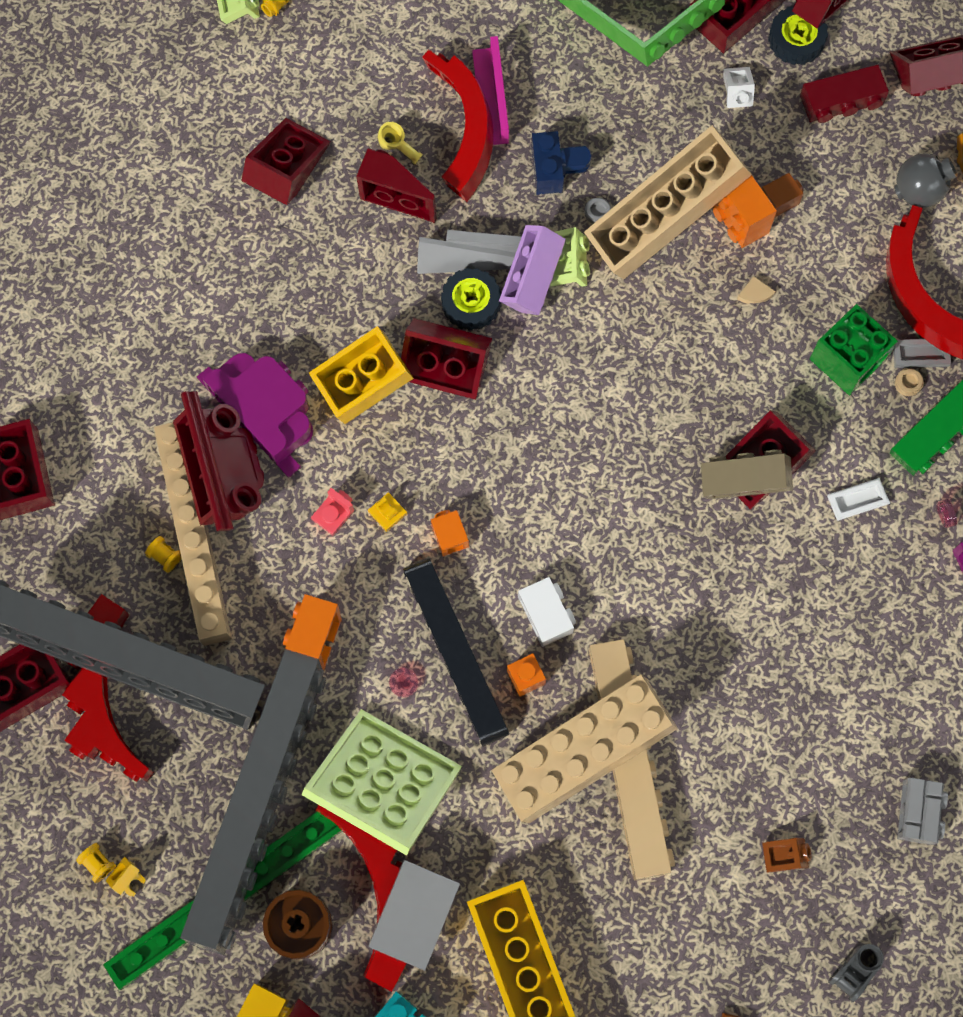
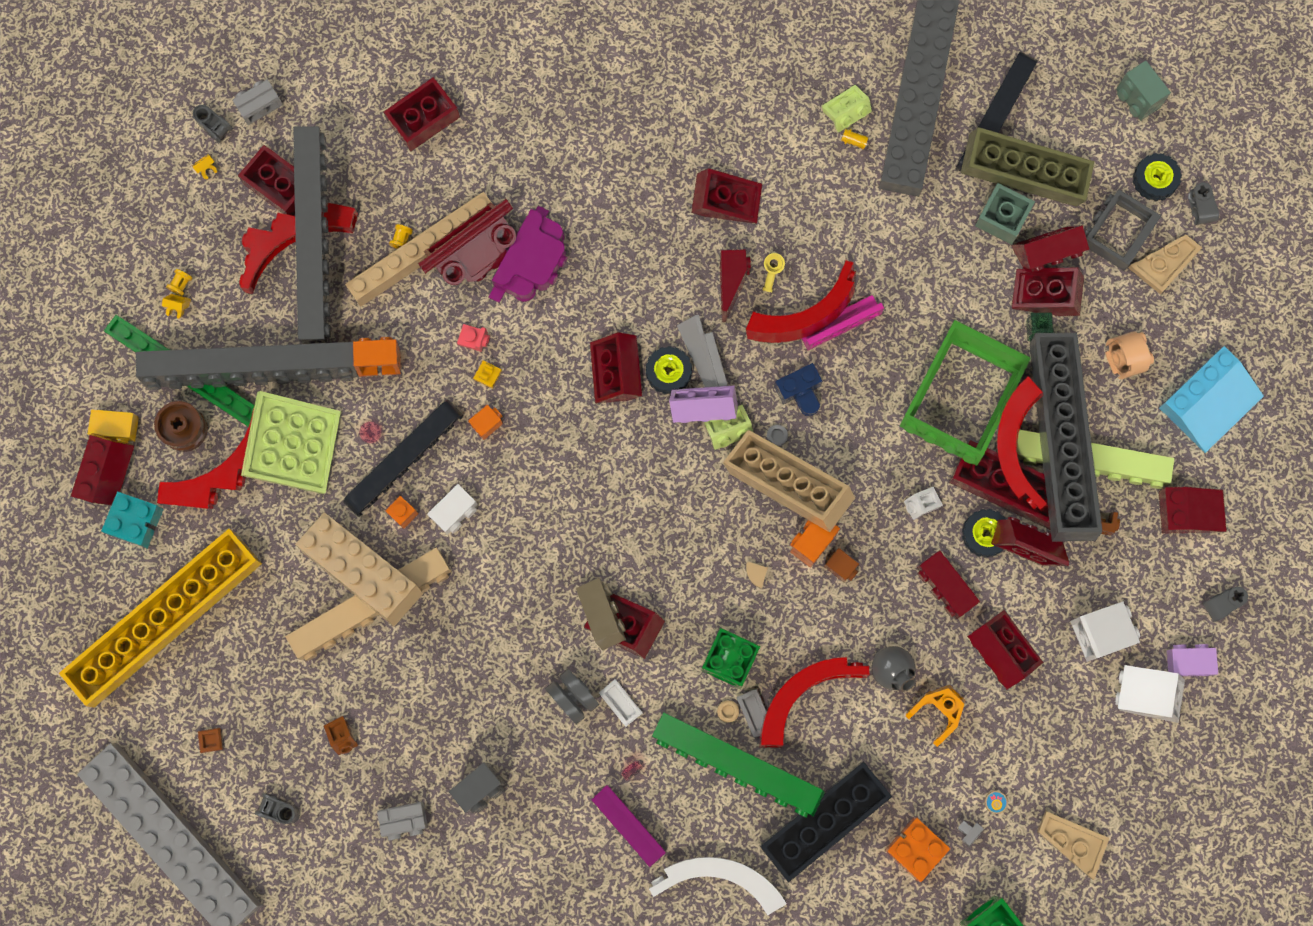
camera: 70 degrees right, 5 degrees up
yellow brick [309,326,414,424] -> none
light grey tile [368,860,460,971] -> none
none -> dark grey brick [448,762,507,814]
none -> dark grey wheel [545,668,600,725]

